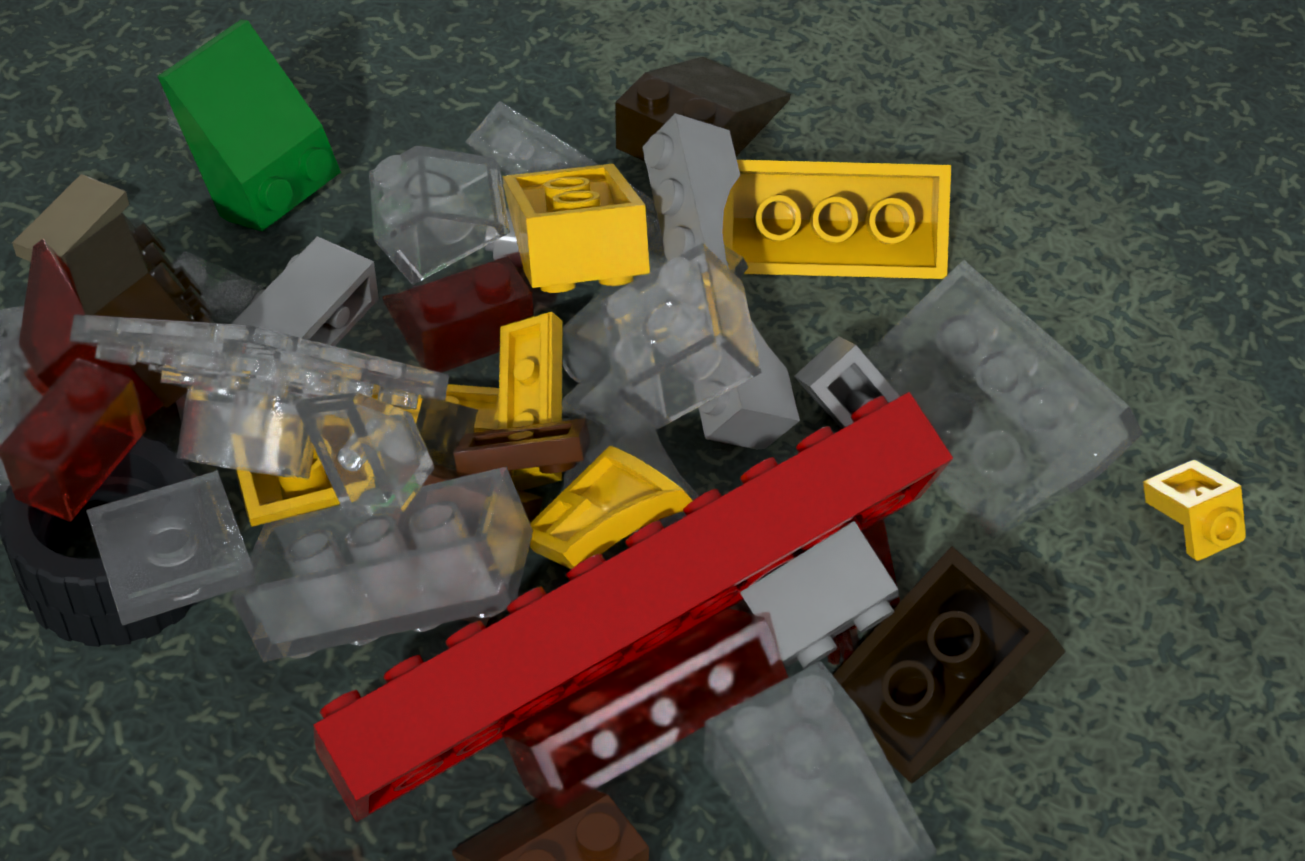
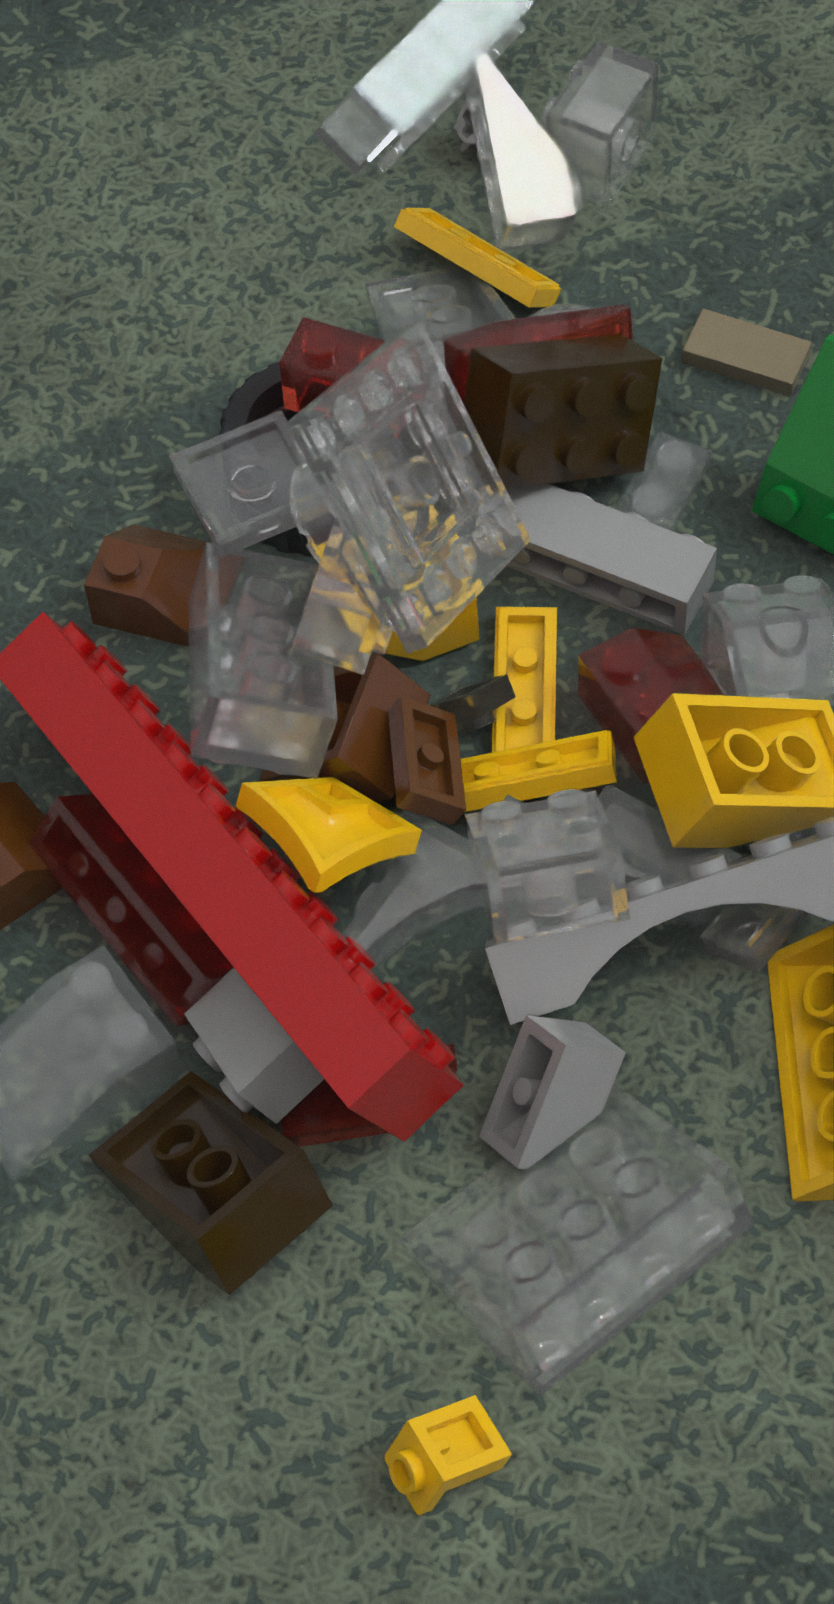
camera: 90 degrees right, 10 degrees up
none -> reddish brown slope [84,524,246,651]

